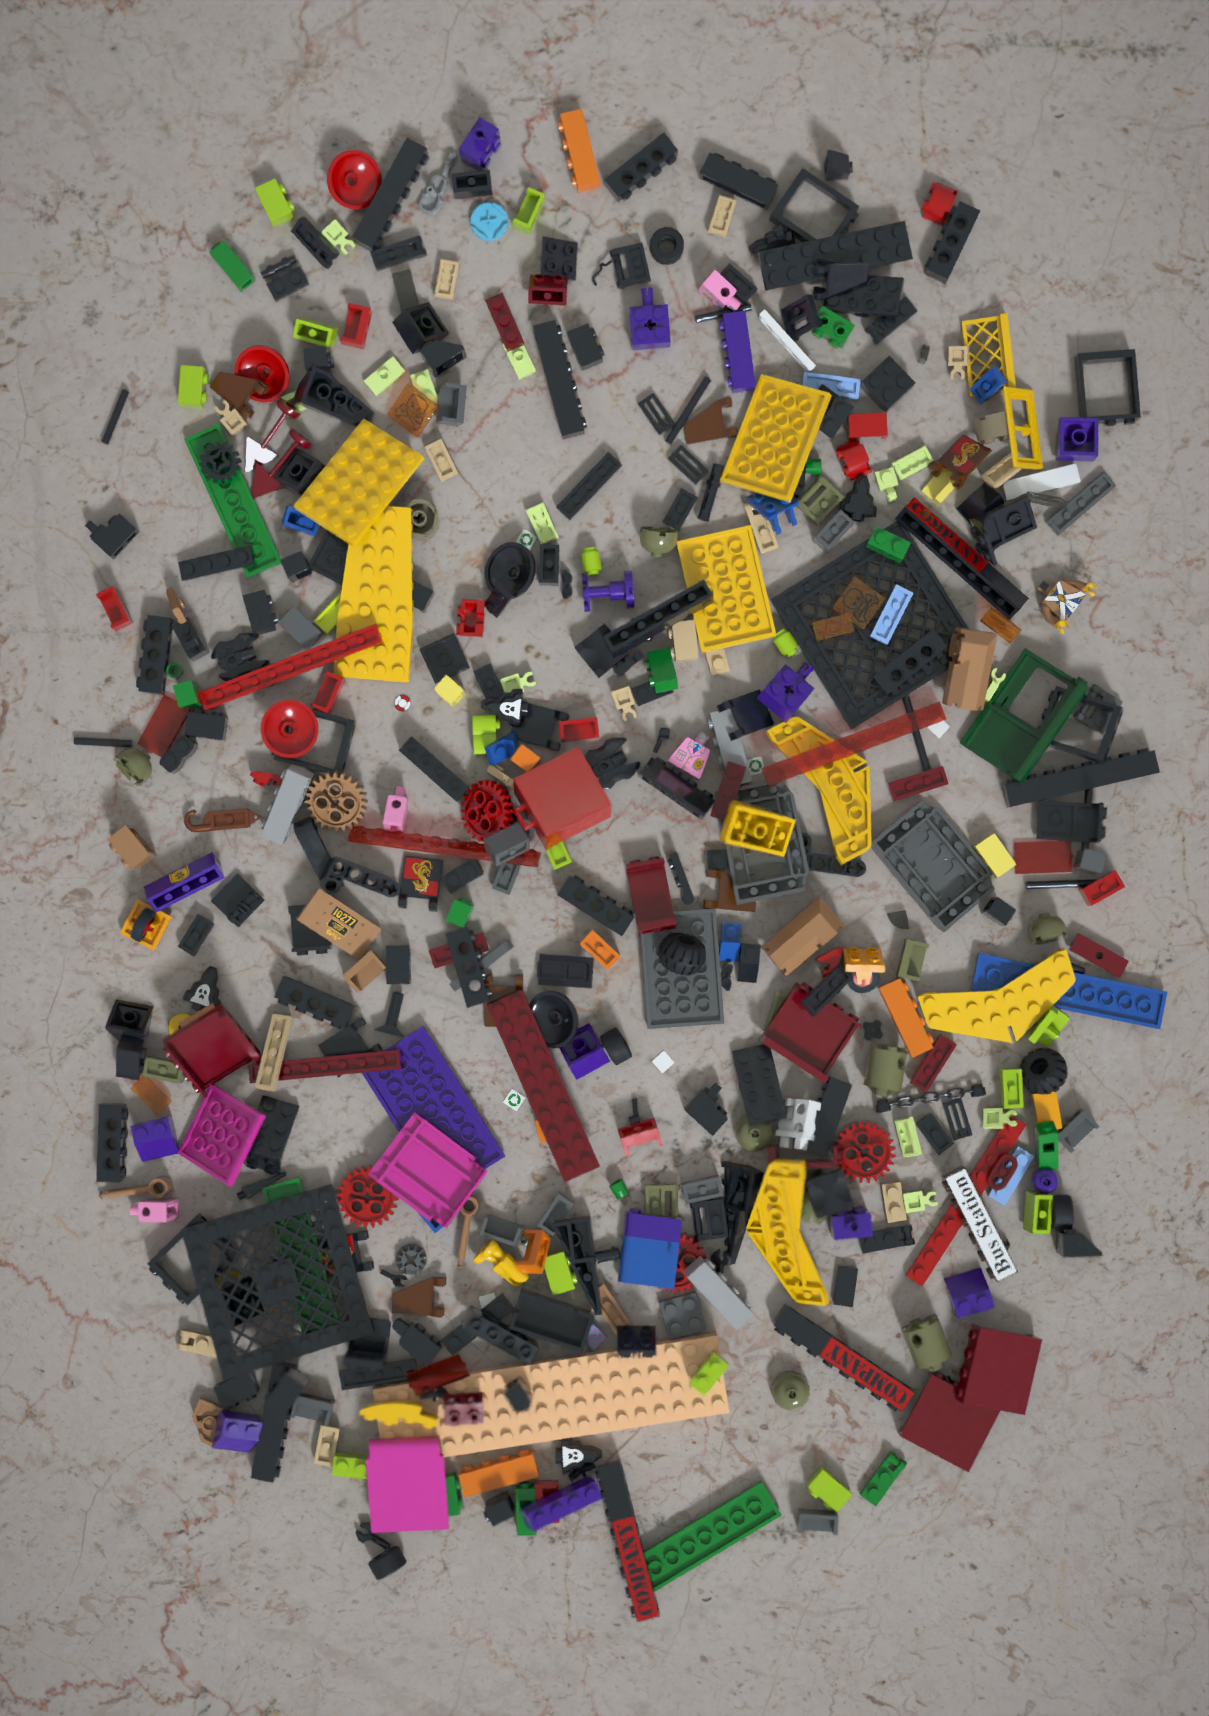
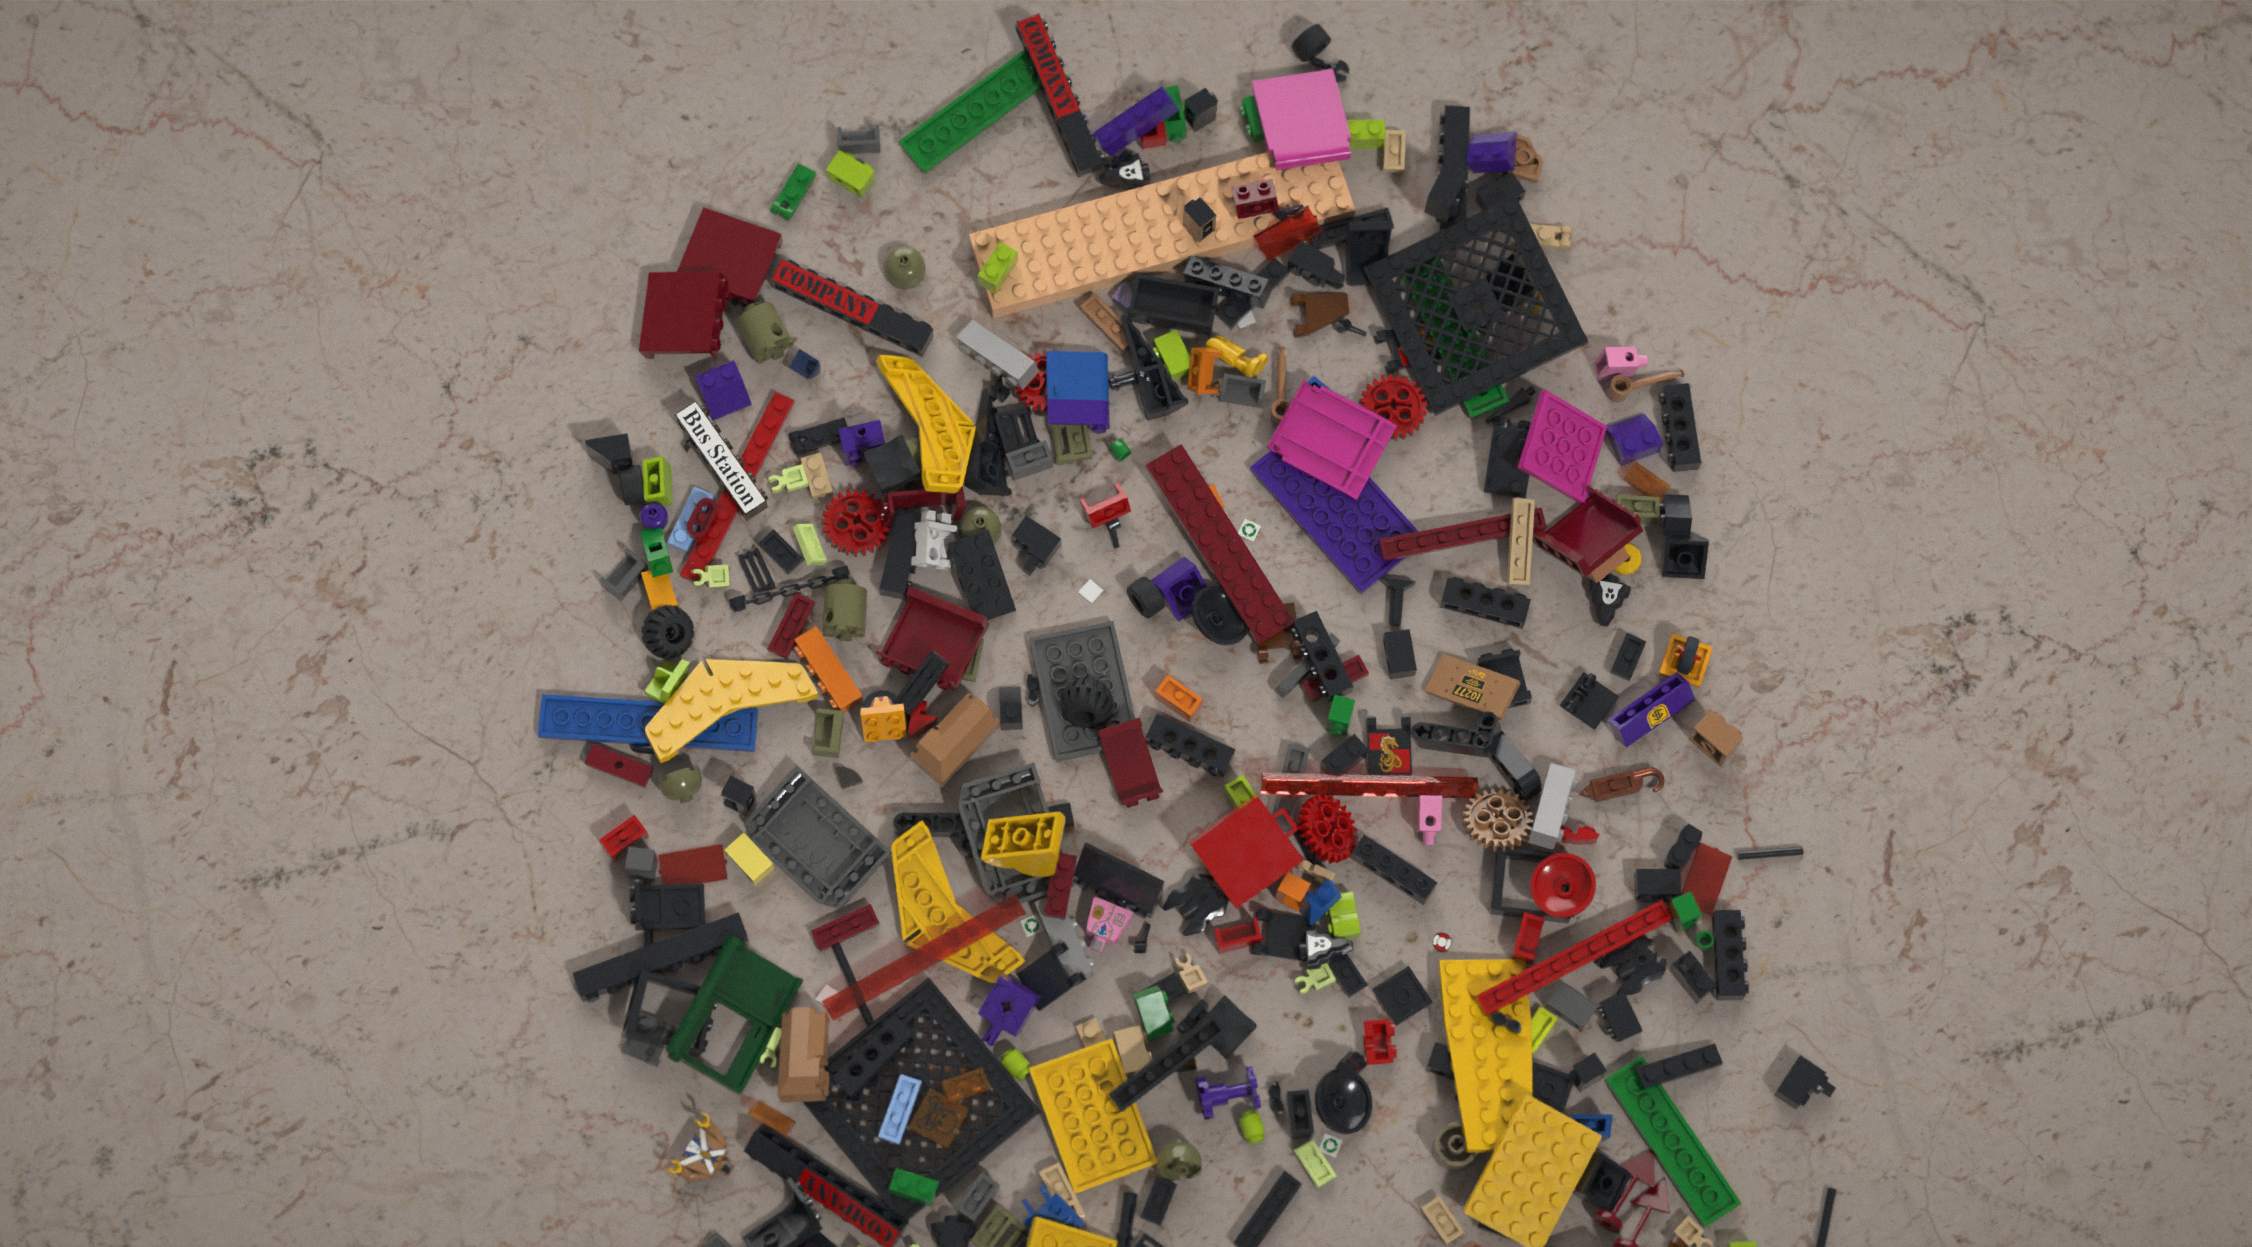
camera: 170 degrees right, 15 degrees down
red panel [96,586,133,631] -> none
olive cylinder [114,748,152,786] -> none
black window [147,1213,236,1305] -> none
medium nougat plate [166,587,187,624] -> none
black gear [199,441,242,484] -> none
dark grey panel [290,1392,335,1426] -> none
black flag [318,1017,383,1078] -> none
medium nougat panel [342,950,386,993] -> none
yellow slope [359,1400,440,1429] -> none
dark grey gear [396,1244,427,1275] -> none
light yellow panel [434,675,466,707] -> none
orange brick [458,1449,540,1498] -> none
dark grey panel [484,822,530,866] -> none
black piece [537,954,594,988] -> none
dark grey panel [537,1191,575,1236] -> none
black hinge [617,1325,656,1358] -> none
dark grey plate [659,1291,706,1340] -> none
black plate [667,852,694,905] -> none
reddish brown flag [703,869,756,912] -> none
blue slope [719,922,741,962] -> none
black tile [833,1265,858,1307] -> none
black plate [862,1020,883,1041] -> none
lime panel [999,1068,1024,1109] -> none
black bar [1026,879,1098,889] -> none
none -> dark blue plate [788,349,821,379]
none -> black piece [1490,1013,1522,1034]

